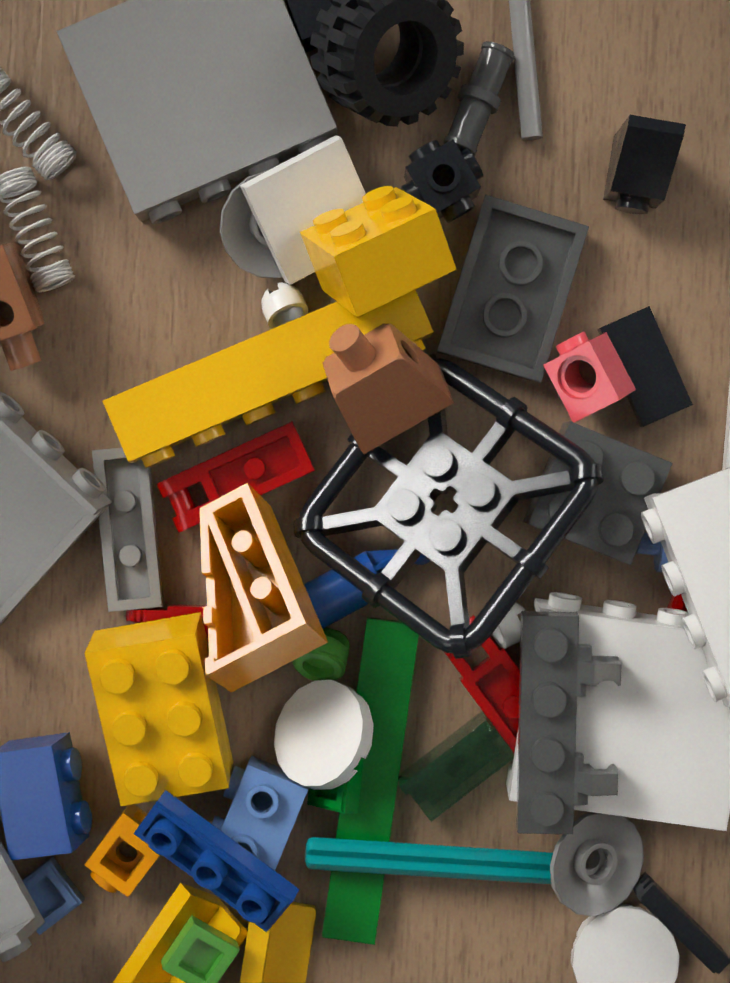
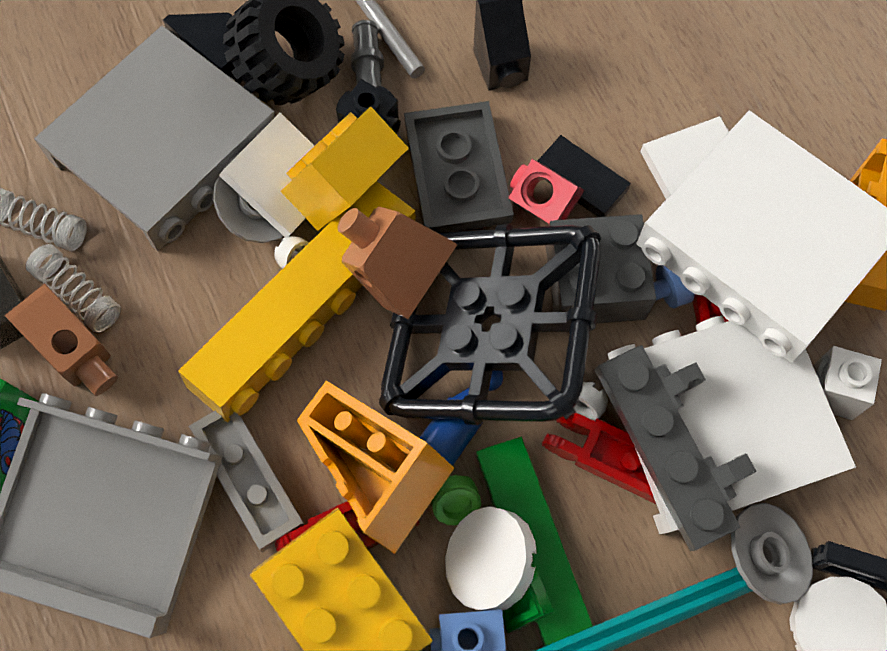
camera: 25 degrees left, 20 degrees down
red plate [156,421,315,533] -> none
clear green panel [398,711,514,822] -> none

